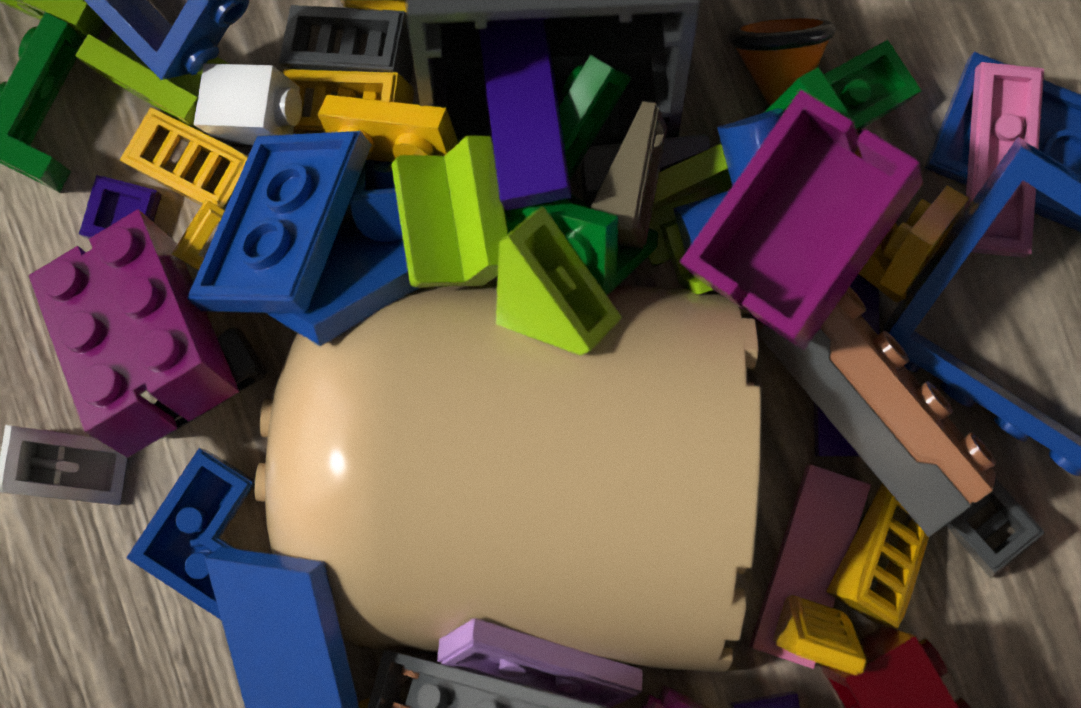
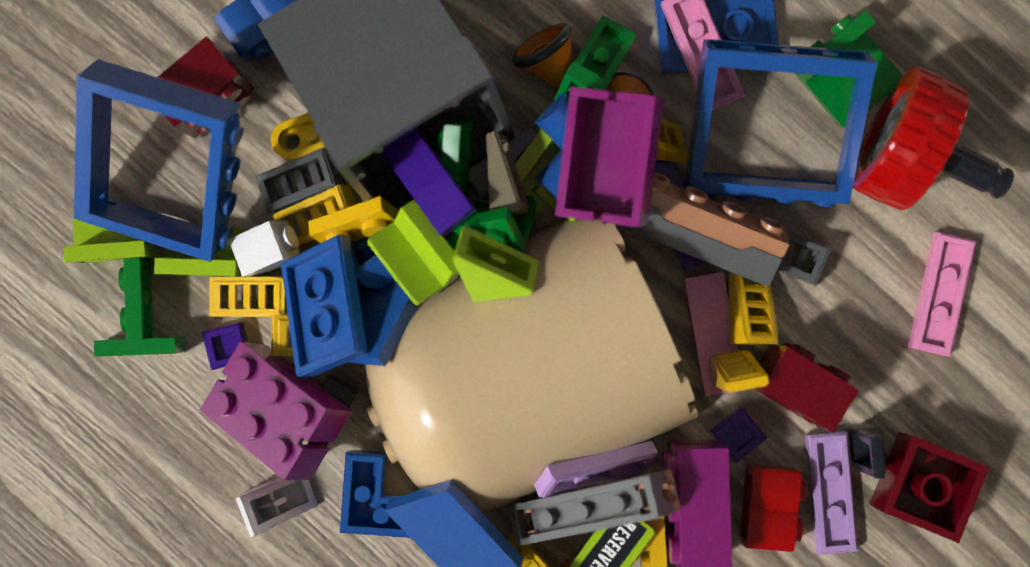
camera: 25 degrees left, 5 degrees up
yellow plate [880,185,969,296] -> none

